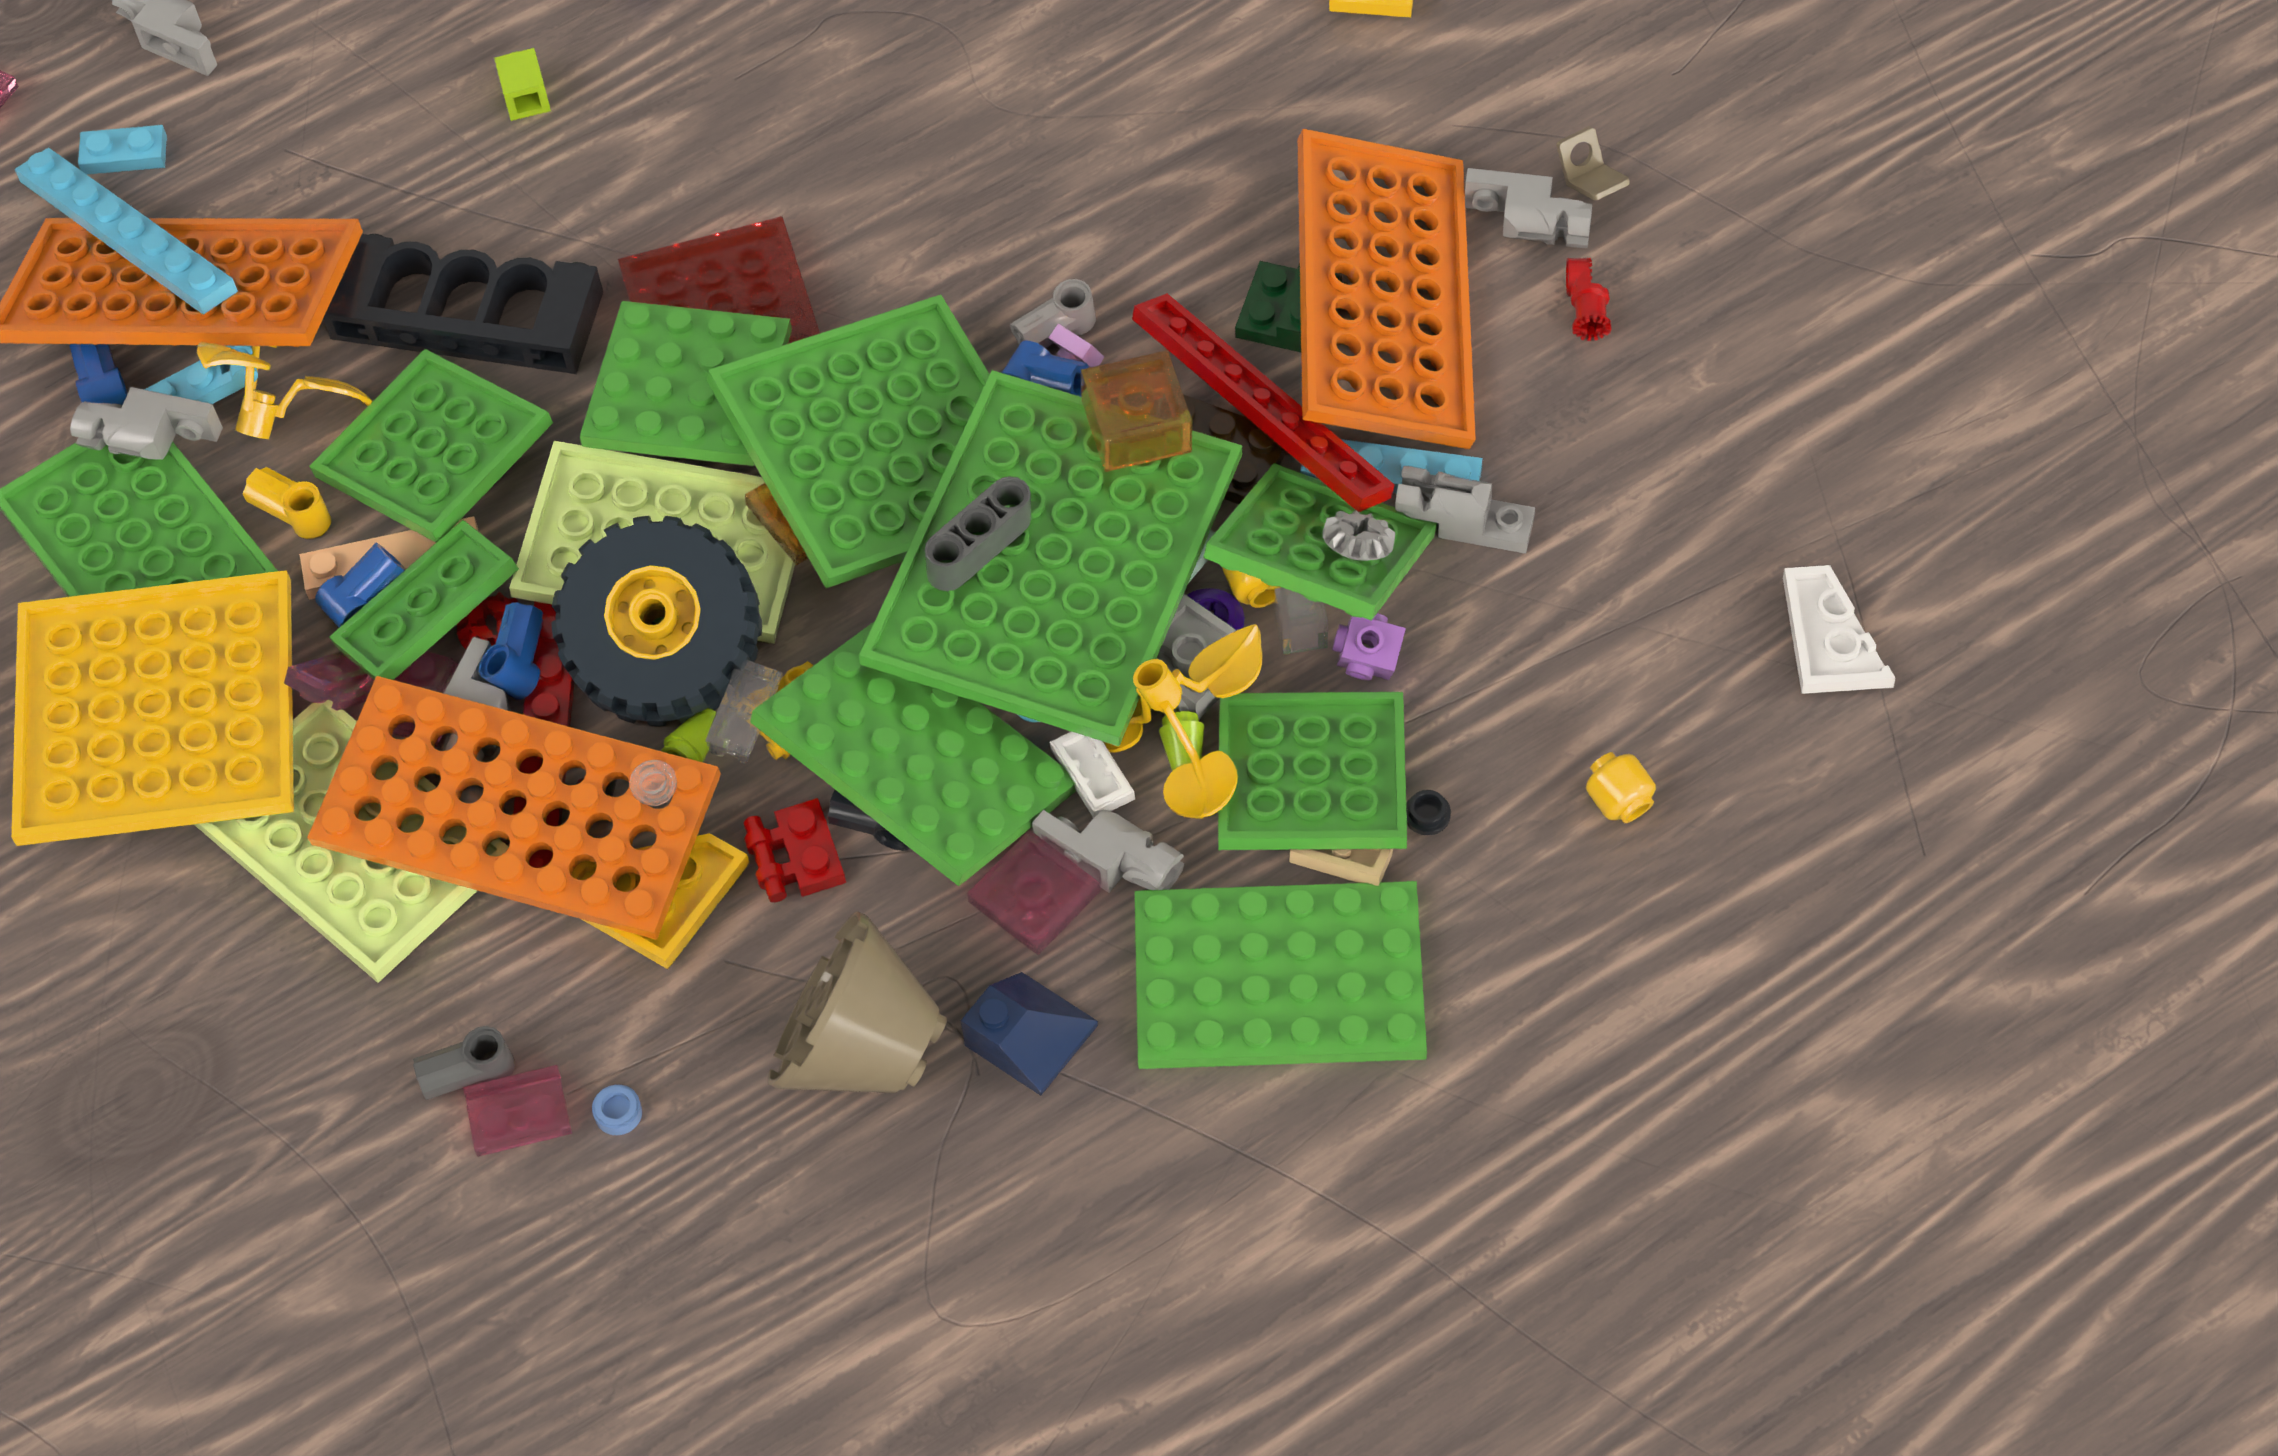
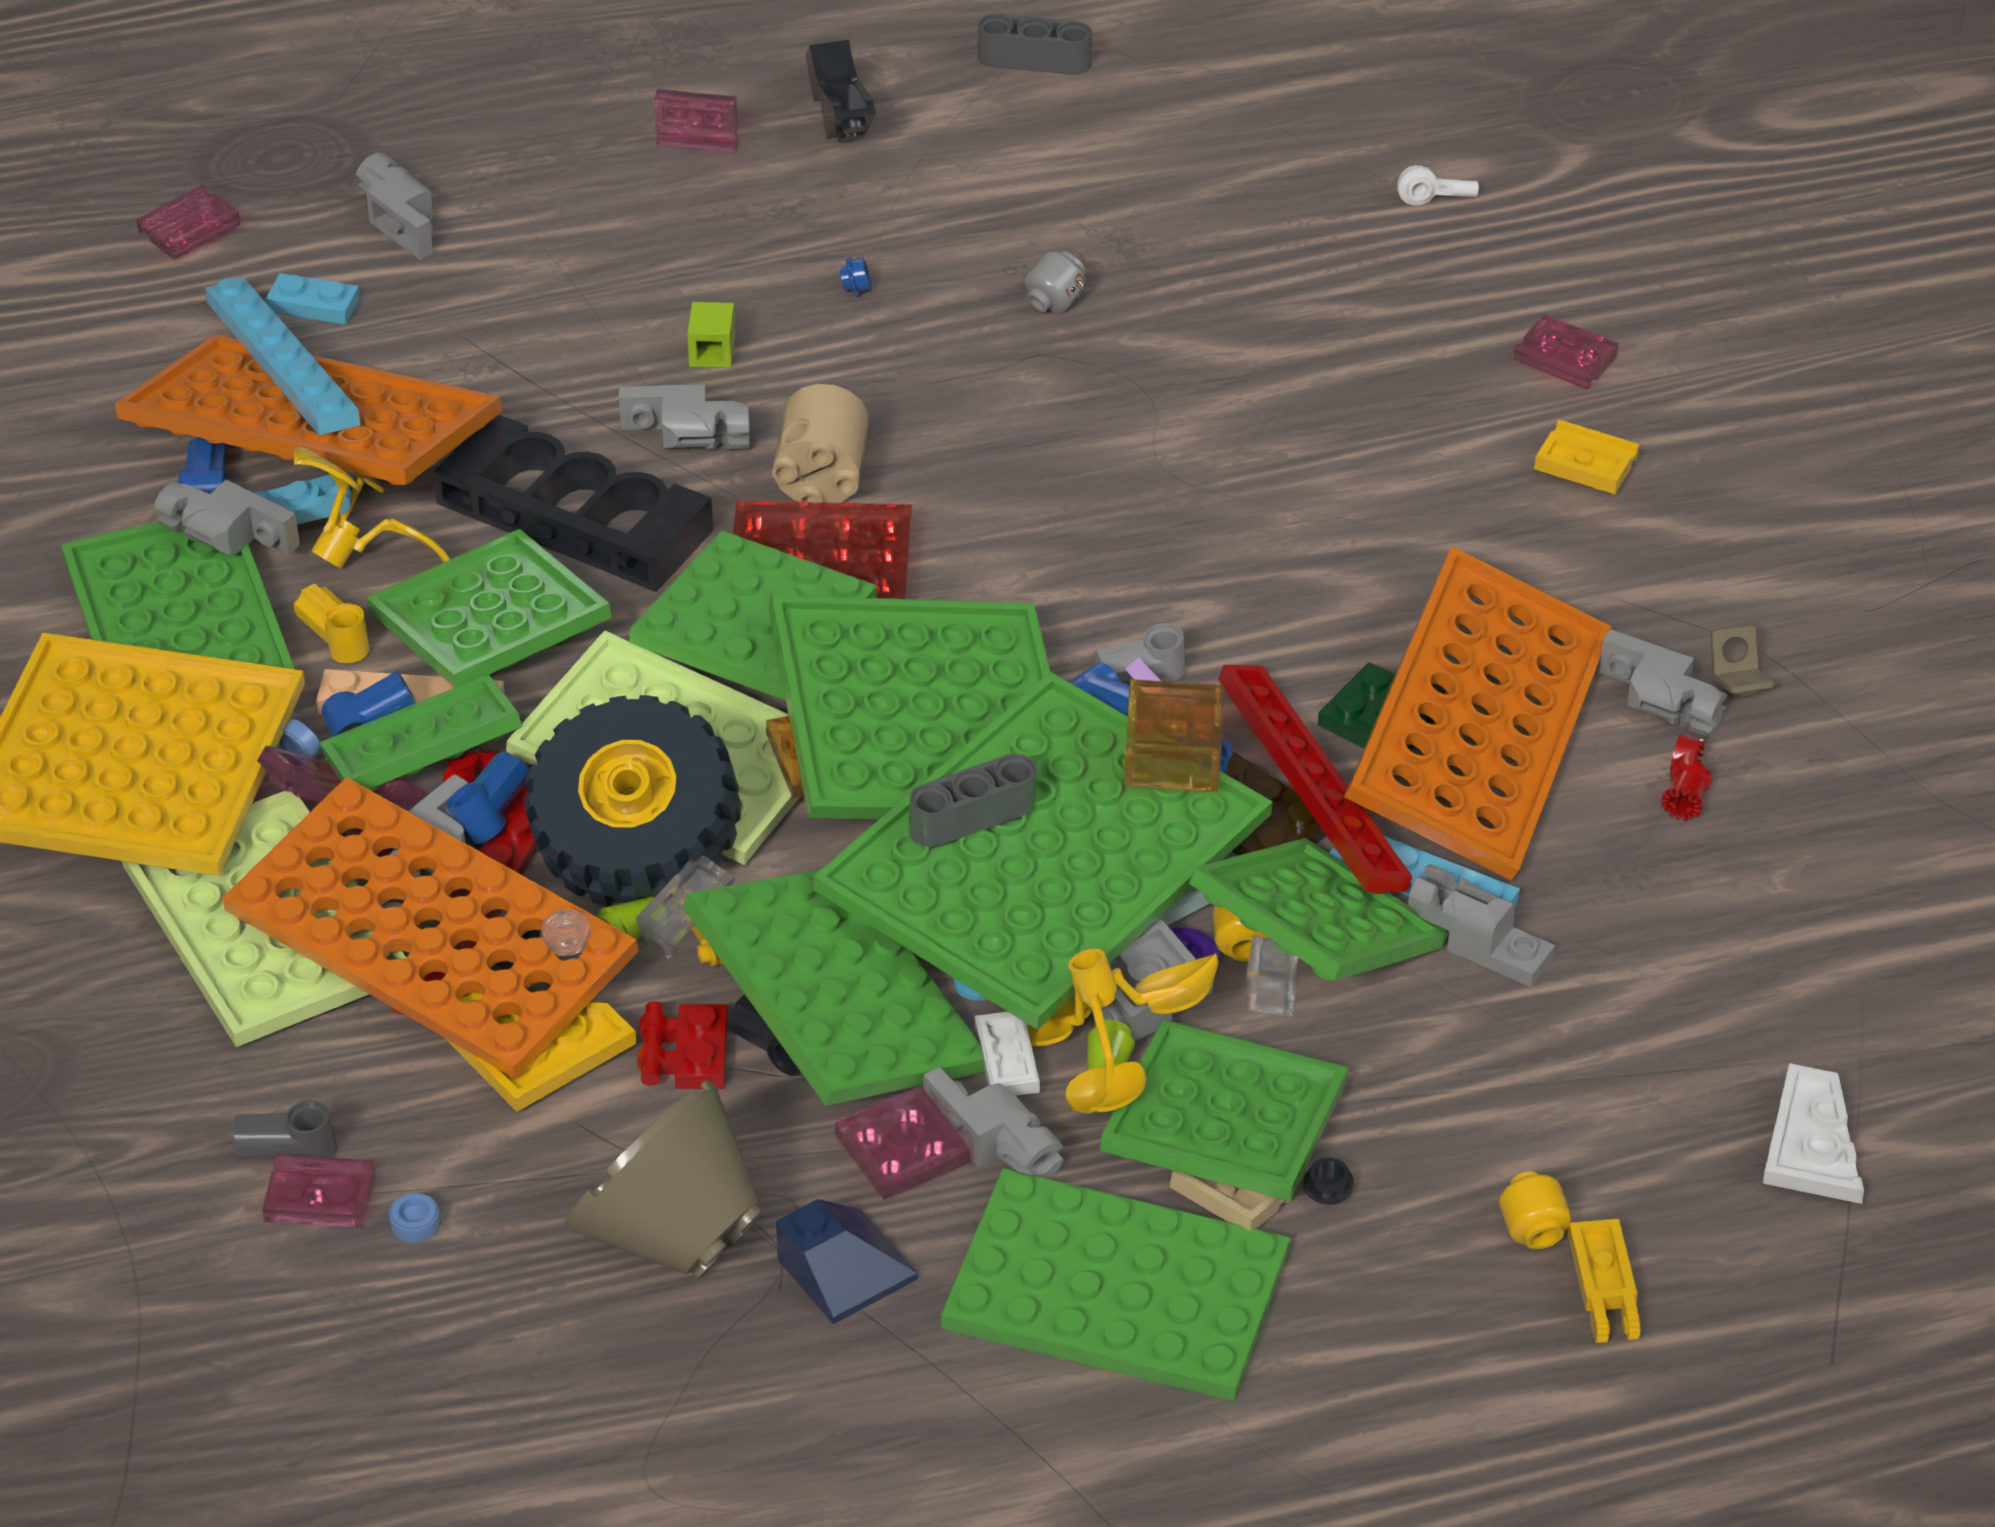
camera: 15 degrees right, 15 degrees down
light grey gear [1322,510,1395,561] -> none
medium lavender brick [1332,613,1406,680] -> none
none -> medium blue tile [279,719,322,765]
none -> light grey plate [619,384,750,450]
none -> tan cylinder [772,384,869,512]
none -> yellow hinge [1567,1219,1641,1343]

